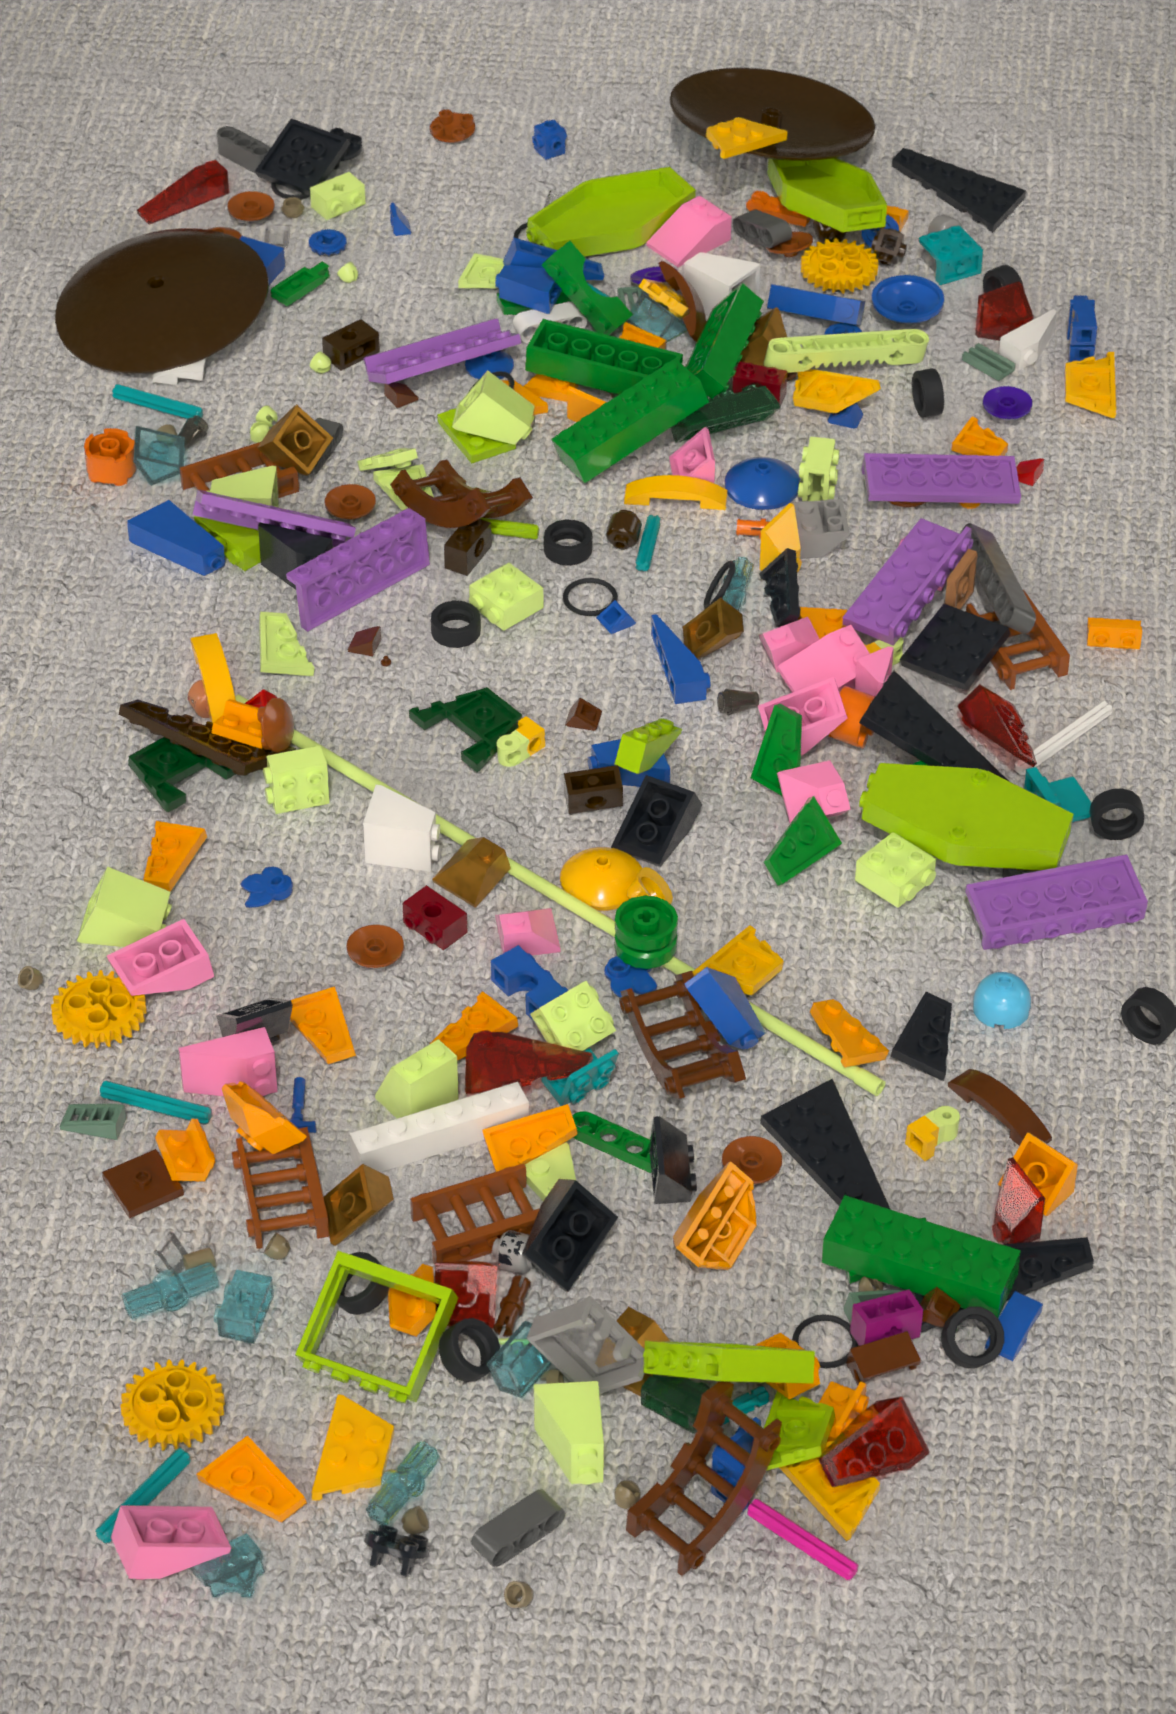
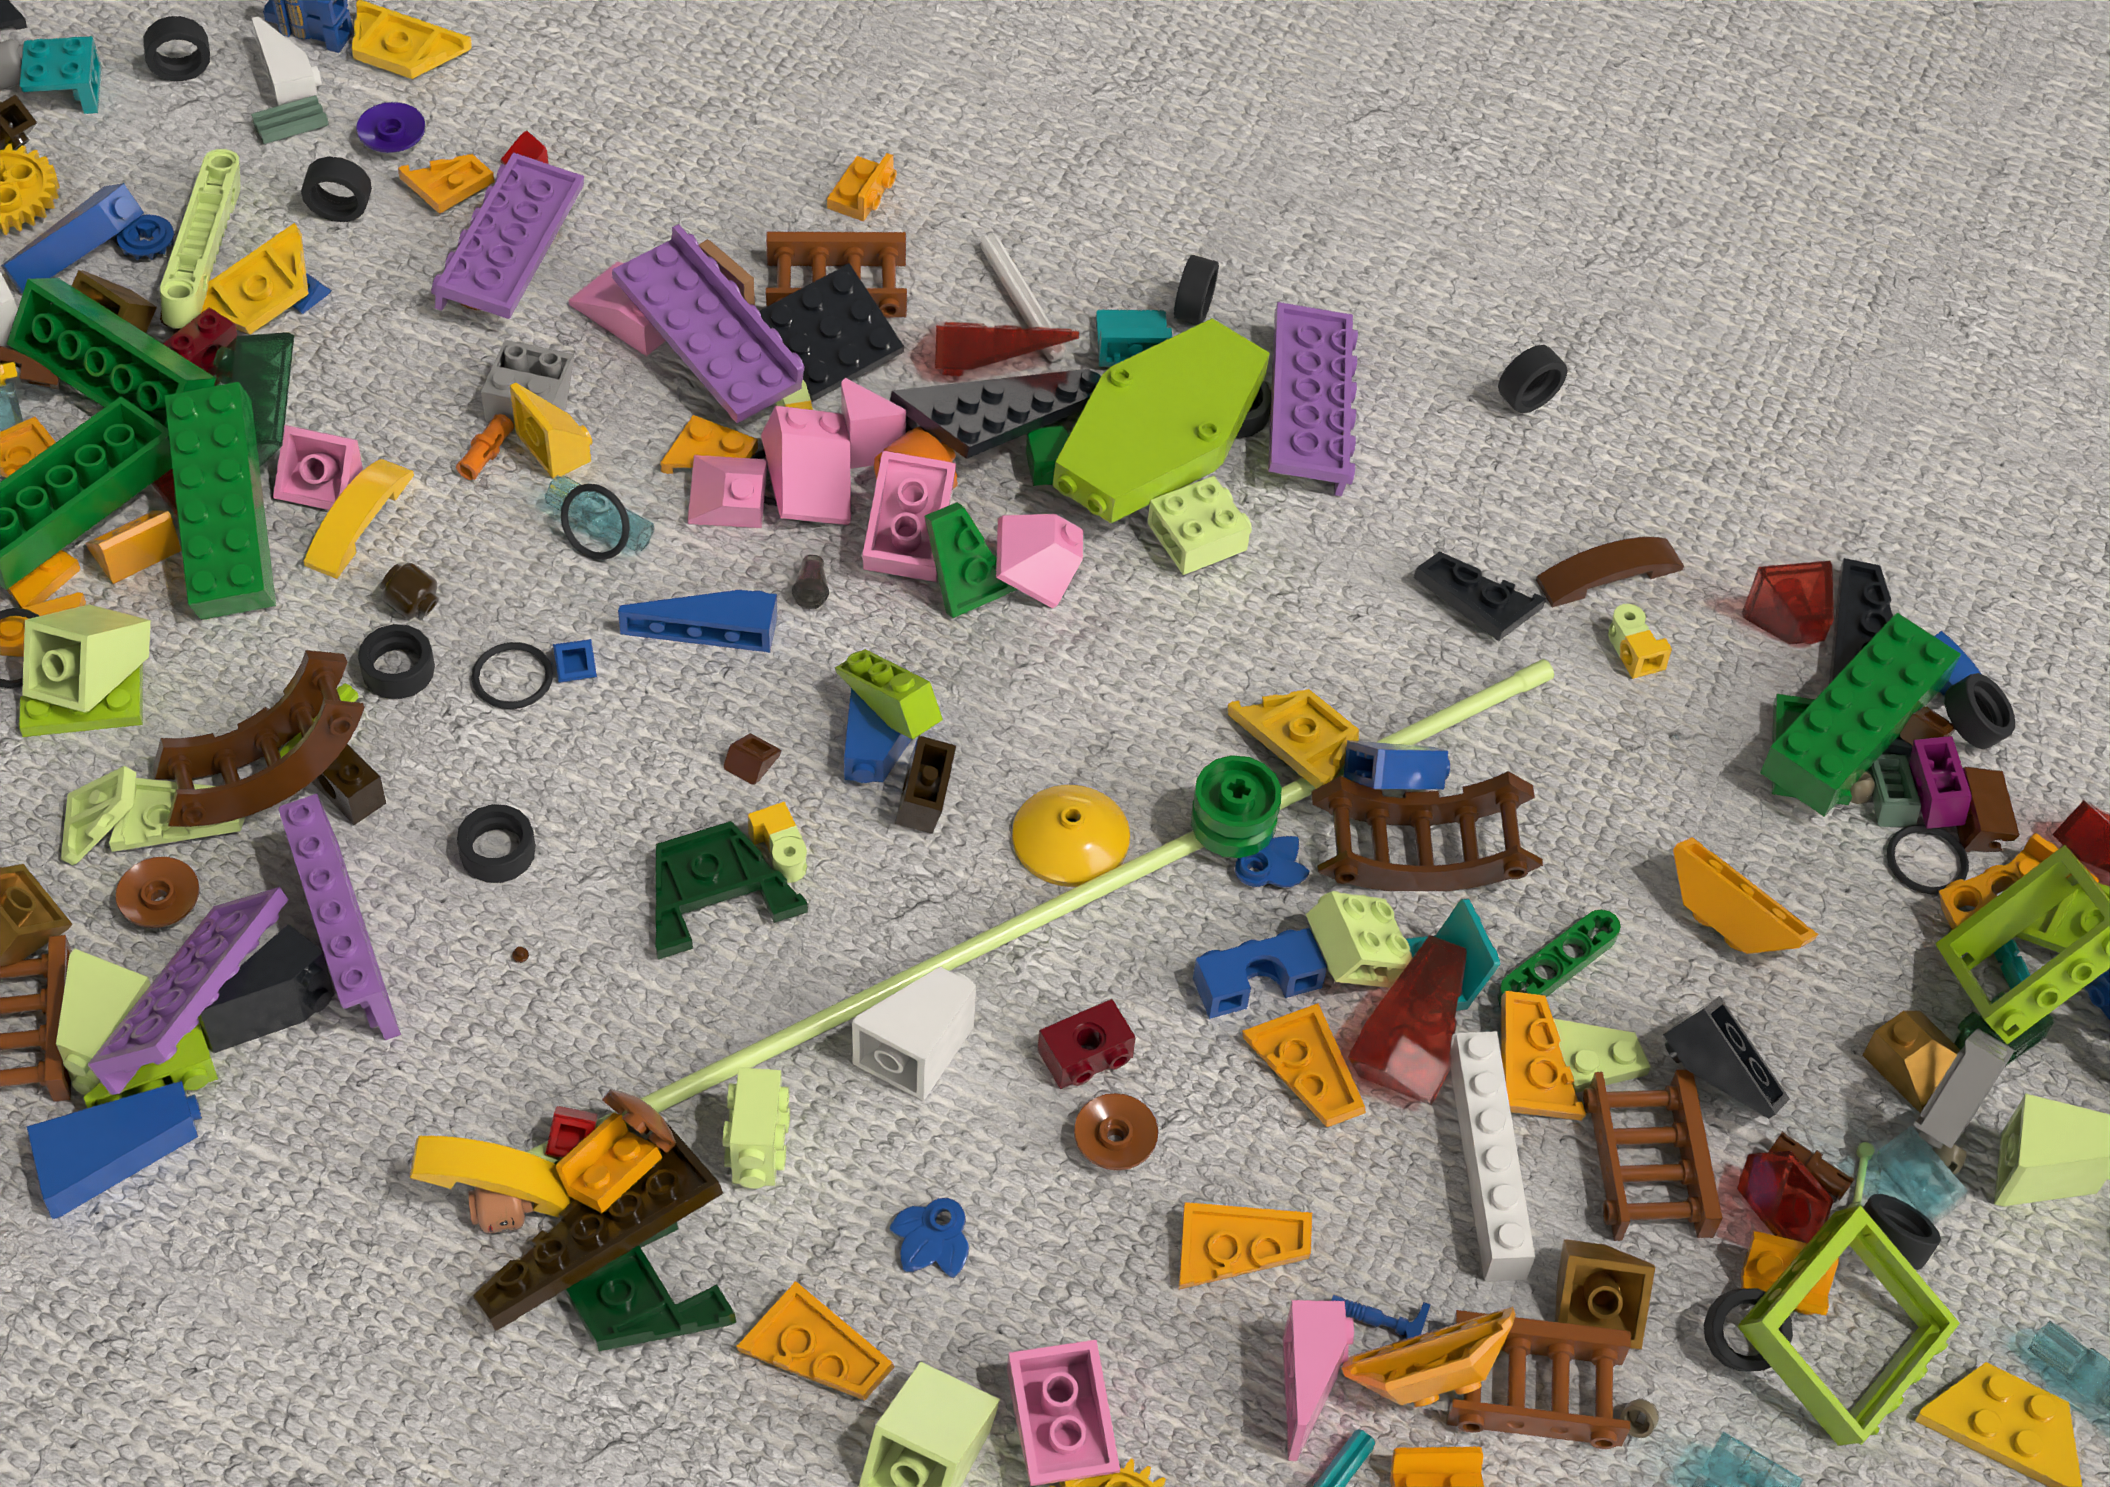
camera: 75 degrees left, 10 degrees up
black slope [216,998,293,1043] -> none
yellowish green wing [259,611,315,676] -> none
reddish brown slope [348,626,381,657] -> none
yellowish green slope [375,1039,458,1119] -> none
pearl gold slope [432,837,511,908] -> none
yellowish green brick [469,563,544,631] -> none
light grey head [492,1230,536,1274] -> none
bright pink slope [495,908,561,956] -> none
black slope [611,775,702,867] -> none
yellow piece [627,867,673,904] -> none
teal axle [636,514,661,572] -> none
black slope [649,1116,697,1204] -> none
pearl gold slope [683,598,744,660] -> none
dark orange dish [722,1136,782,1184] -> none
blue dish [725,457,801,510] -> none
black wing [759,548,800,627] -> none
black wing [760,1078,891,1210] -> none
green wing [764,796,842,886] -> none
yellowish green brick [798,437,839,501] -> none
light orange wing [810,999,889,1067] -> none
blue dish [871,275,944,324] -> none
dark grey beam [960,523,1036,634] -> none
medium azure cylinder [973,972,1031,1029] -> none
clear red slope [975,281,1034,341] -> none
light orange slope [998,1132,1078,1216] -> none

